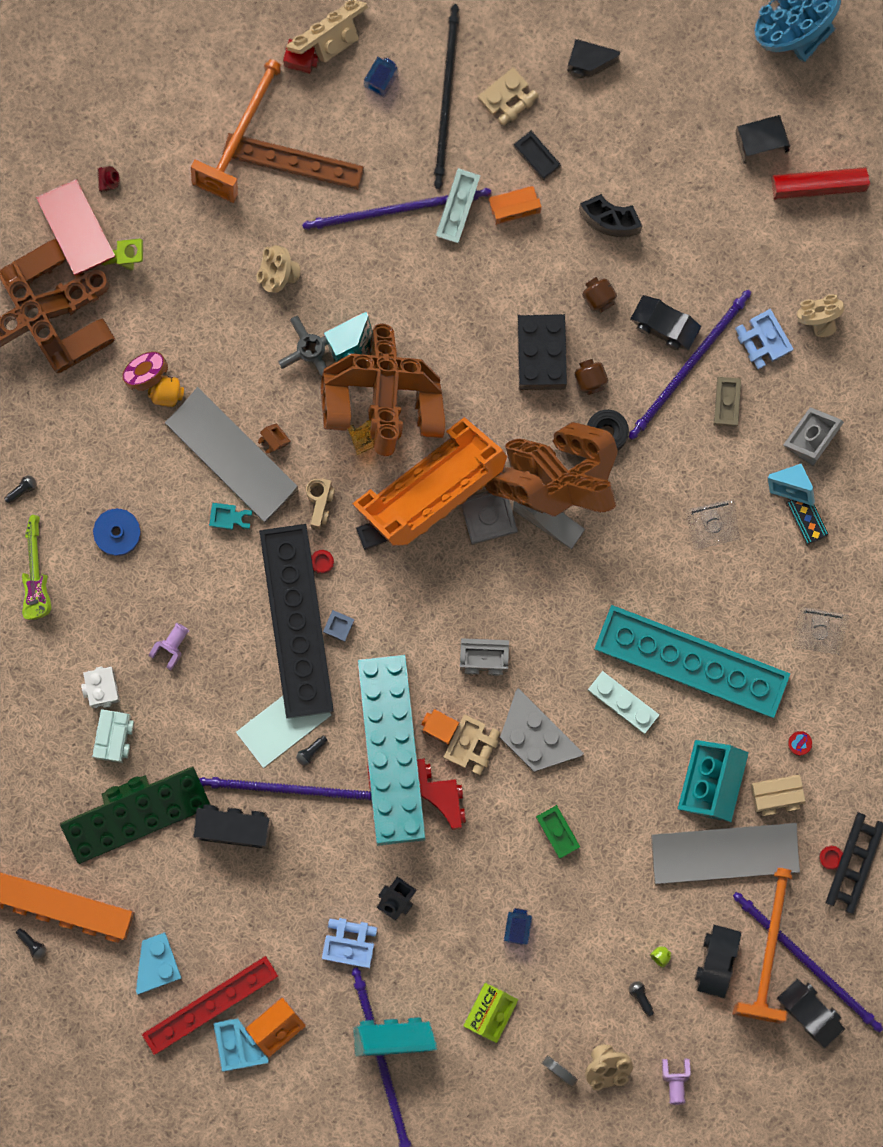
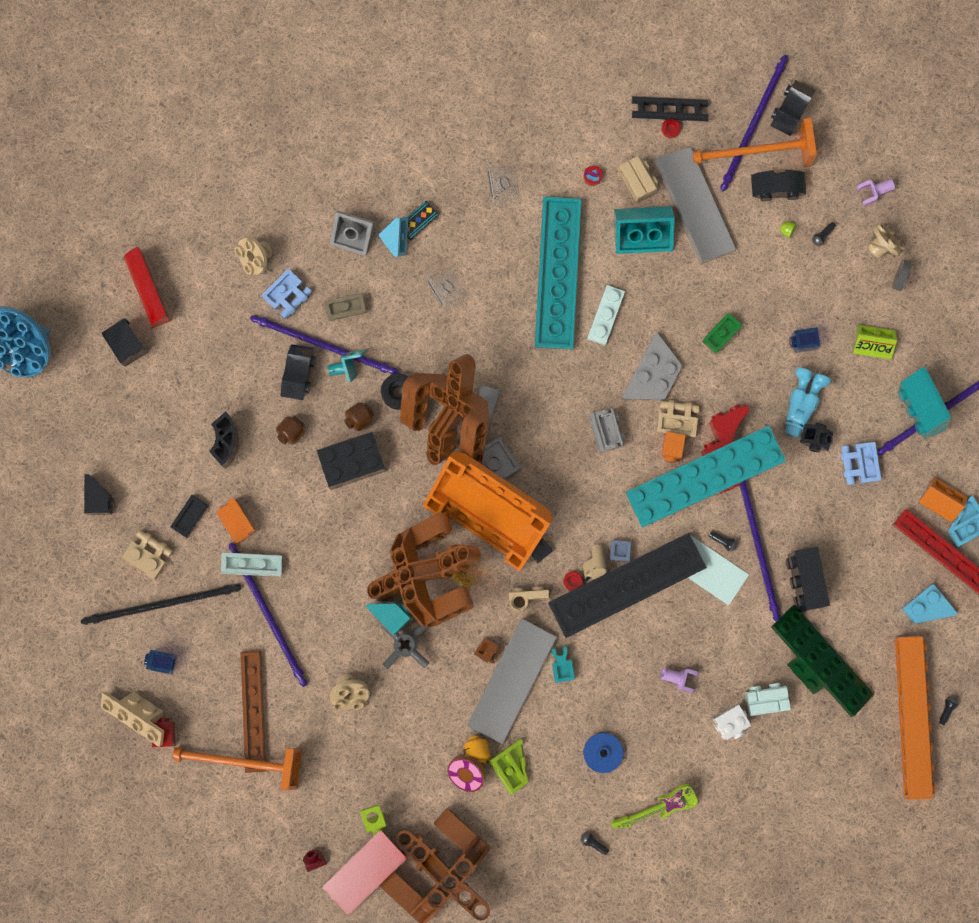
camera: 110 degrees left, 0 degrees up
none -> teal bracket [327,348,368,382]
none -> lime wing [489,739,528,795]
none -> tan piece [583,544,606,581]
none -> medium azure piece [784,367,831,438]

